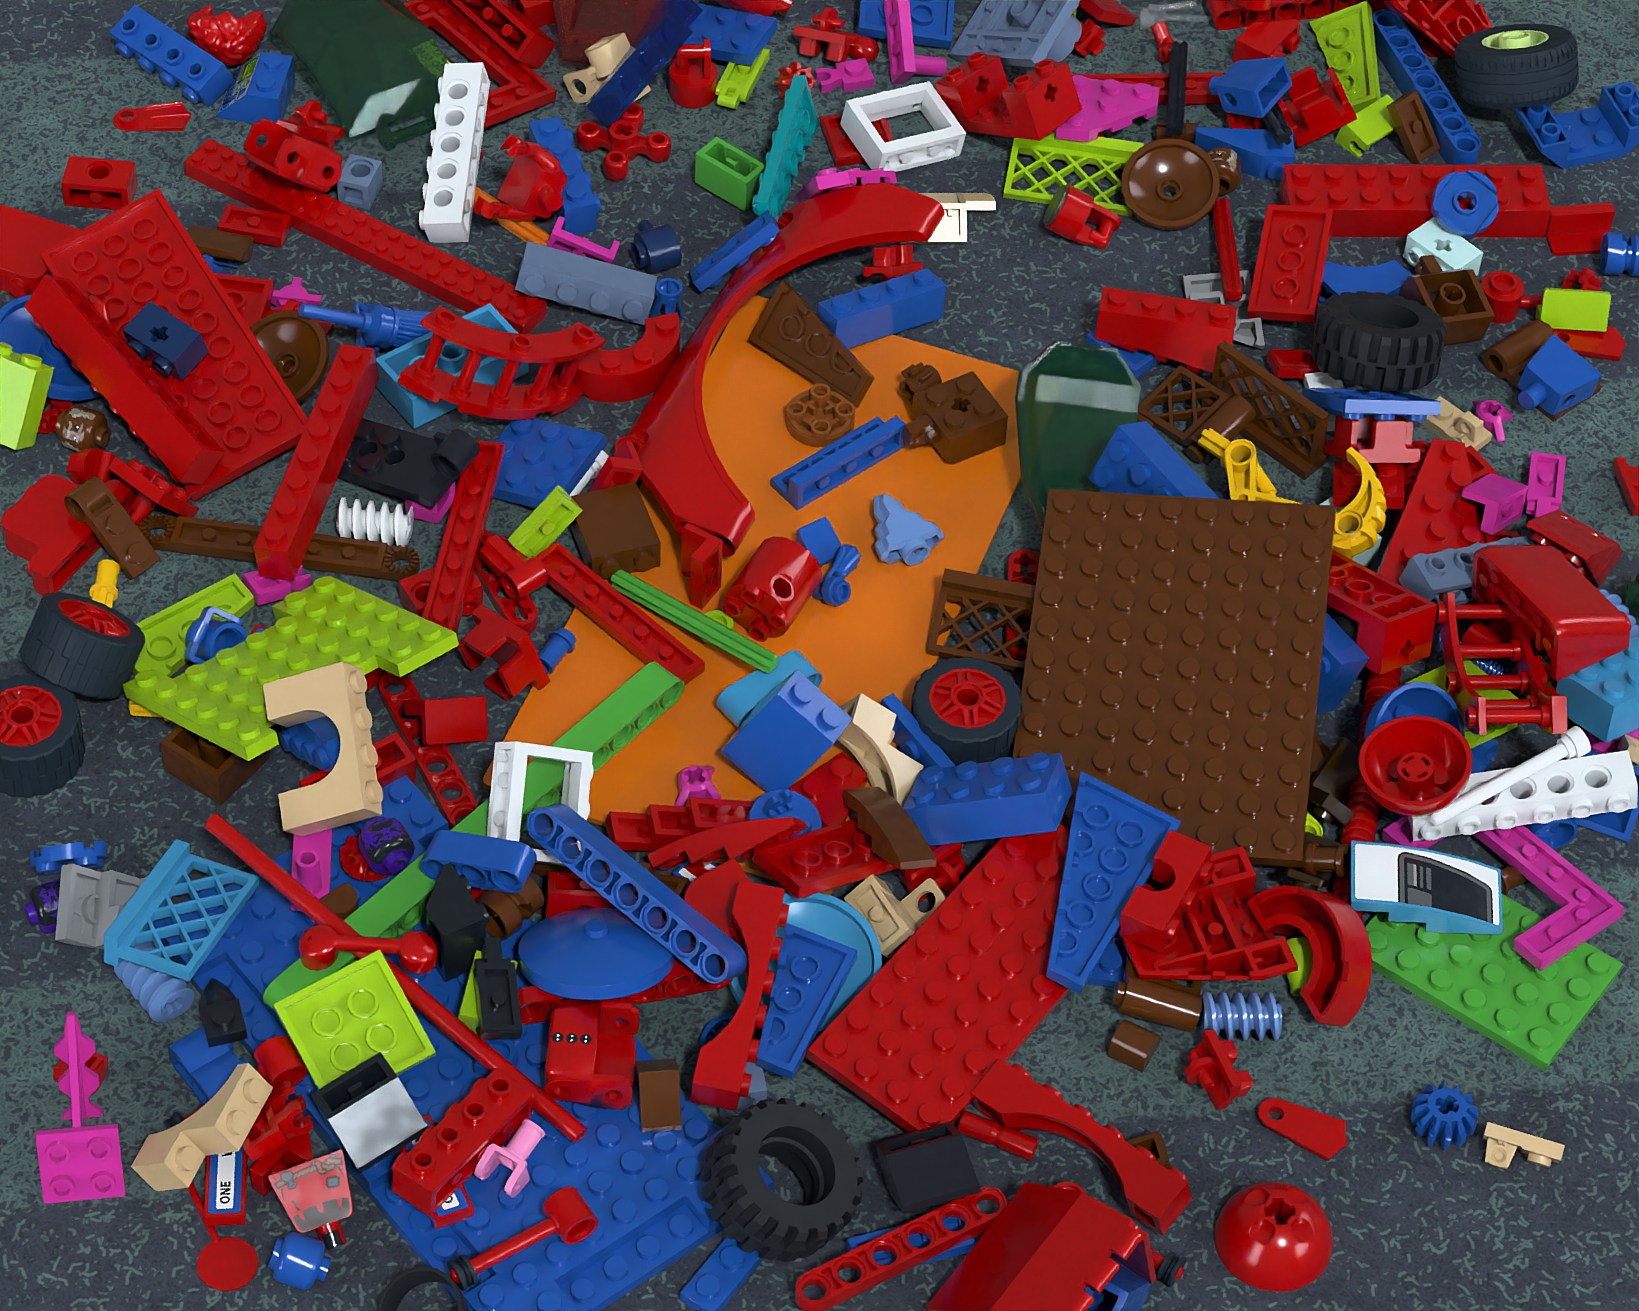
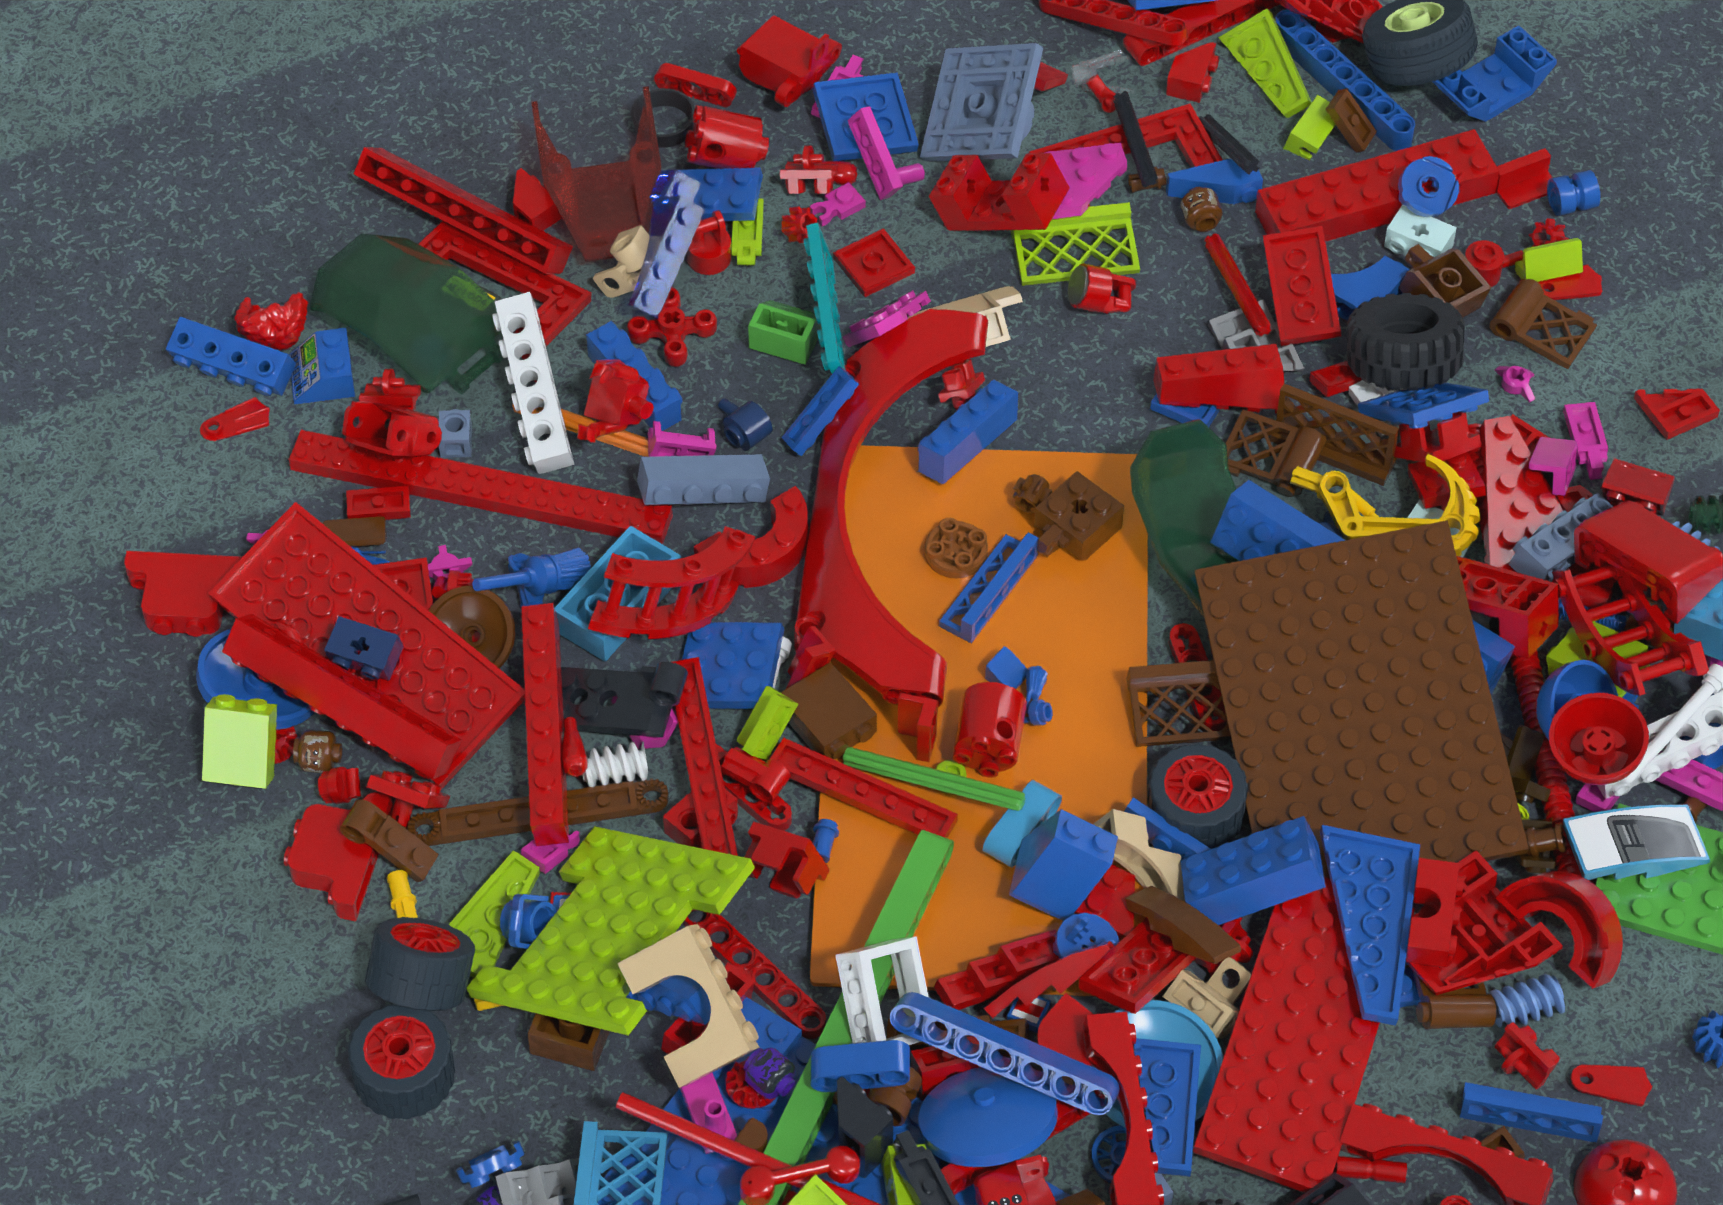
camera: 15 degrees left, 5 degrees up
red brick [61,156,138,211] -> none
red panel [404,696,488,745] -> none
blue piece [650,278,684,319] -> none
dark pink piece [675,765,721,806] -> none
reddish brown wing [749,281,875,408] -> none
white window [840,81,966,172] -> none
medium blue rock [874,493,944,566] -> none
red gear [1074,18,1107,57] -> none
reddish brown brick [1108,1019,1161,1073] -> none
reddish brown dish [1121,139,1220,229] -> none
blue torso [1209,57,1293,118] -> none
red panel [1277,66,1357,148] -> none
lime cone [1286,937,1313,996] -> none
tan hinge [1418,396,1492,451] -> none
blue torso [1518,334,1602,415] -> none
none -> red piece [562,717,588,777]
none -> blue fence [1460,1082,1603,1143]

